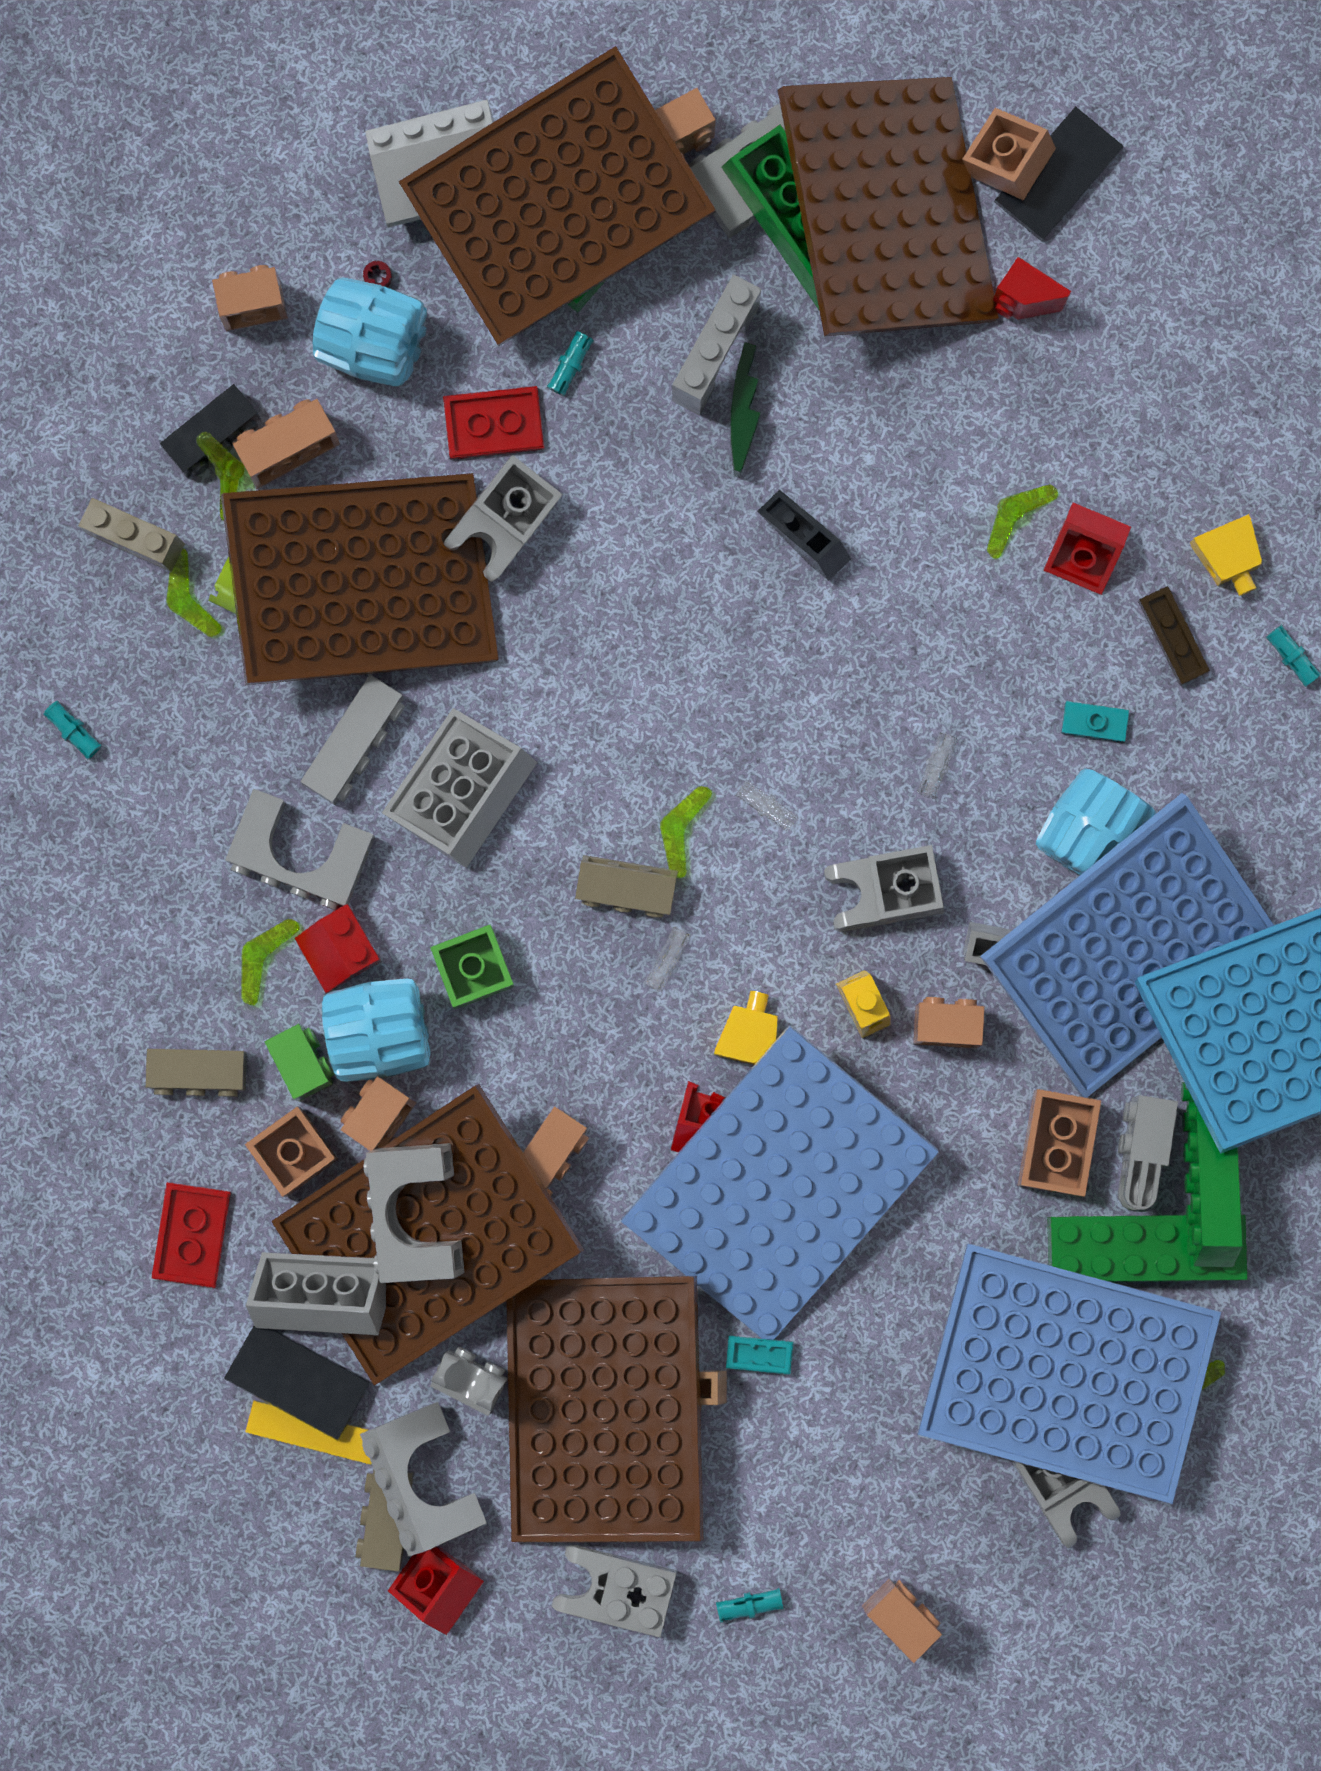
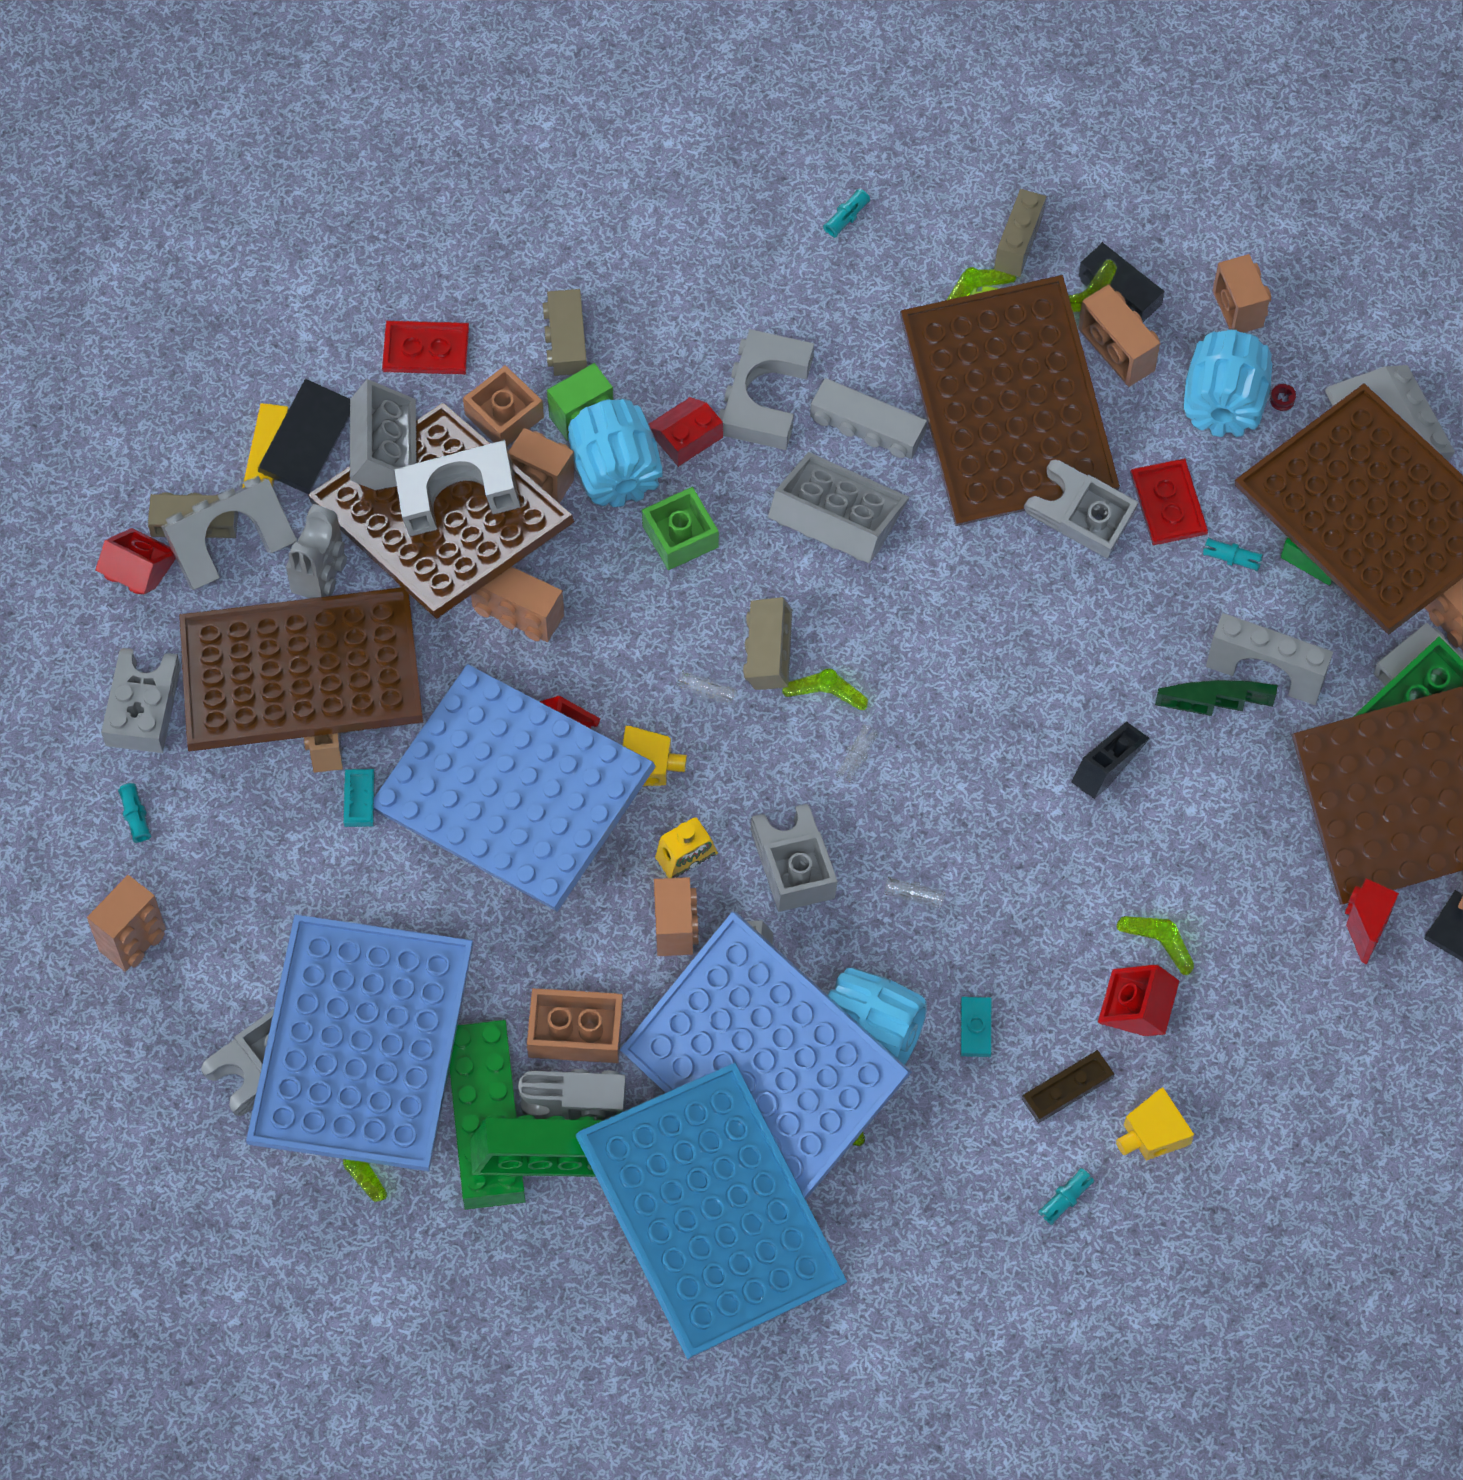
camera: 85 degrees right, 20 degrees down
clear neon green piece [241,918,300,1006] -> none

